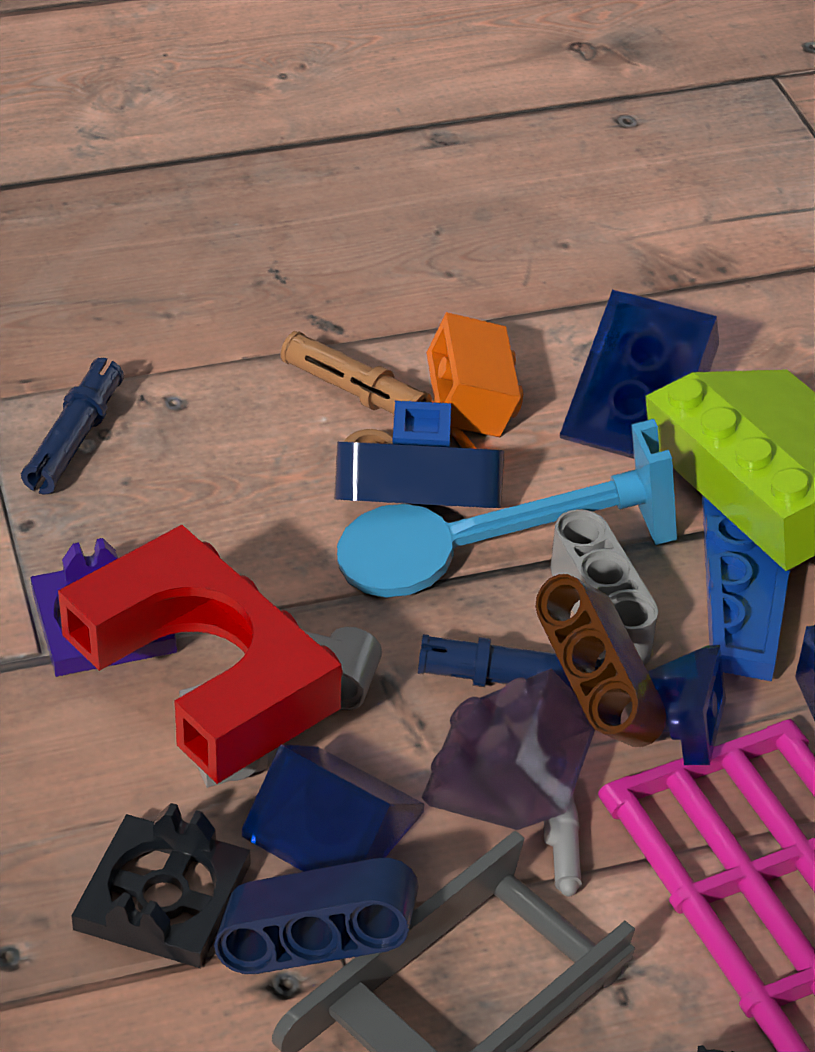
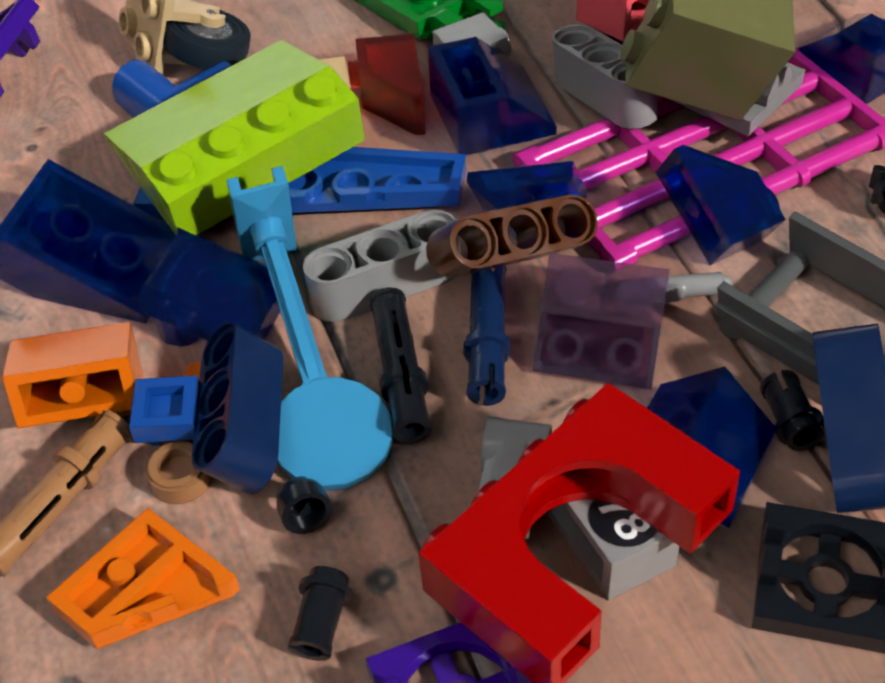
camera: 90 degrees left, 5 degrees up
none -> orange wing [46,508,240,649]
none -> clear blue slope [139,227,280,347]
none -> black hinge [276,476,332,534]
none -> black pin [288,566,353,661]
none -> black pin [370,287,432,444]
none -> clear blue slope [655,145,786,266]

